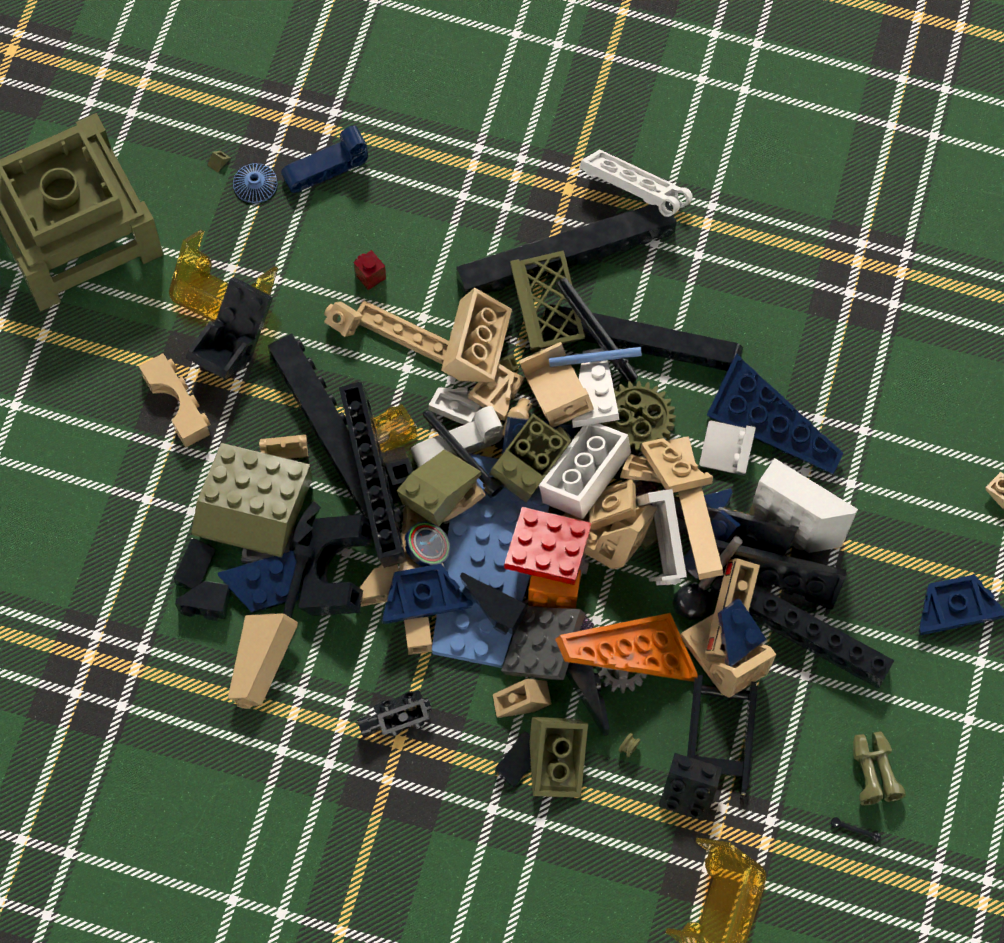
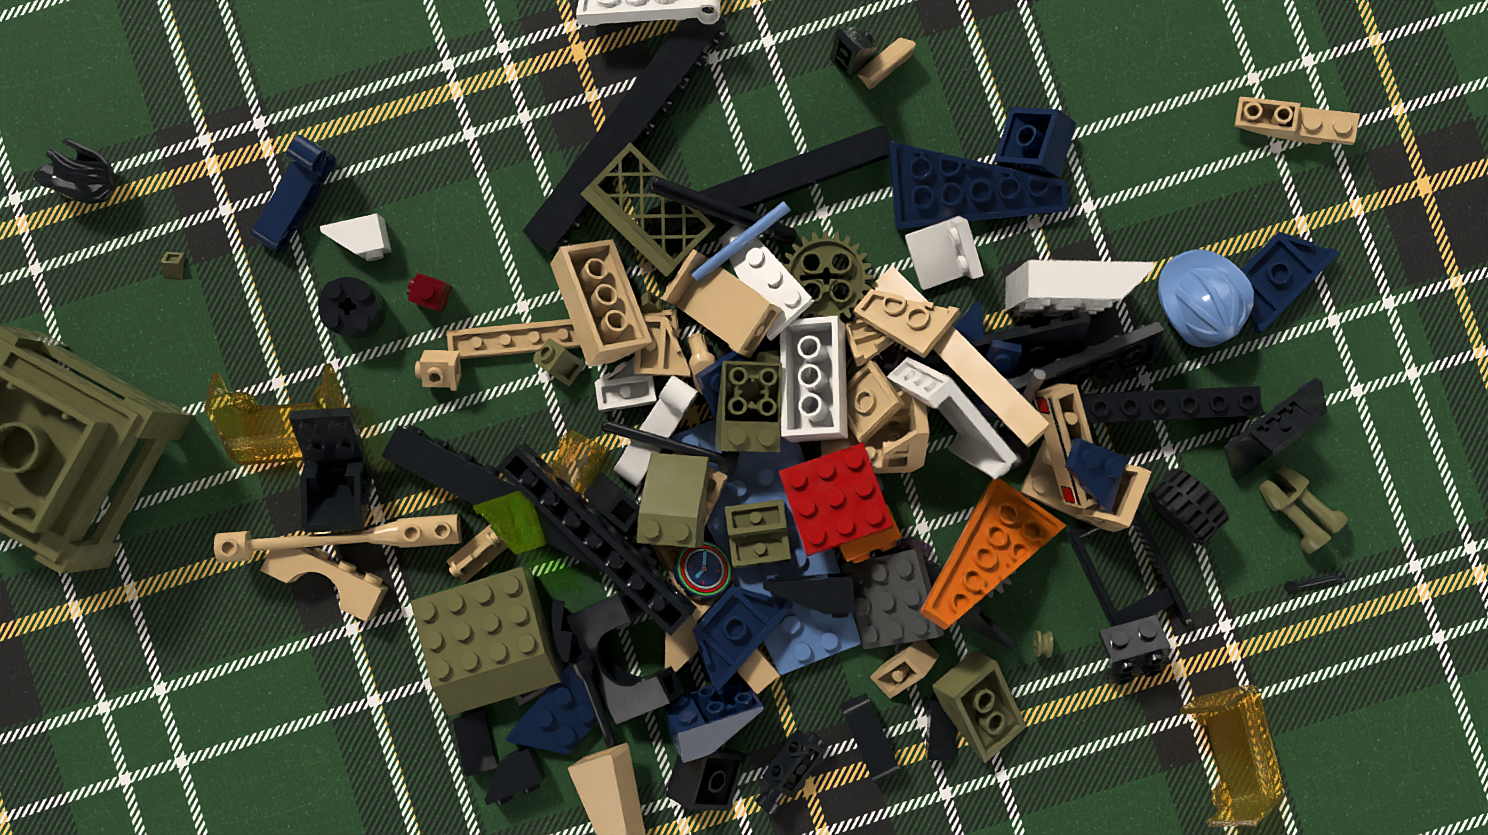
camera: 30 degrees left, 20 degrees up
dish [233,163,277,203] -> none
none -> black hair [33,138,116,204]
none -> tan bar [214,514,462,563]
none -> black brick [318,277,386,339]
none -> white slope [320,213,391,261]
none -> clear neon green wing [473,491,546,555]
none -> olive bracket [533,338,586,387]
none -> dark blue slope [662,677,764,763]
none -> black slope [666,746,746,811]
none -> olive slope [725,499,791,569]
none -> black slope [830,27,877,79]
none -> black beam [839,693,900,783]
none -> tan slope [857,38,916,90]
none -> dark blue slope [994,107,1076,178]
none -> black tyre [1147,468,1229,546]
none -> medium blue piece [1158,249,1254,348]
none -> black bracket [1224,377,1327,481]

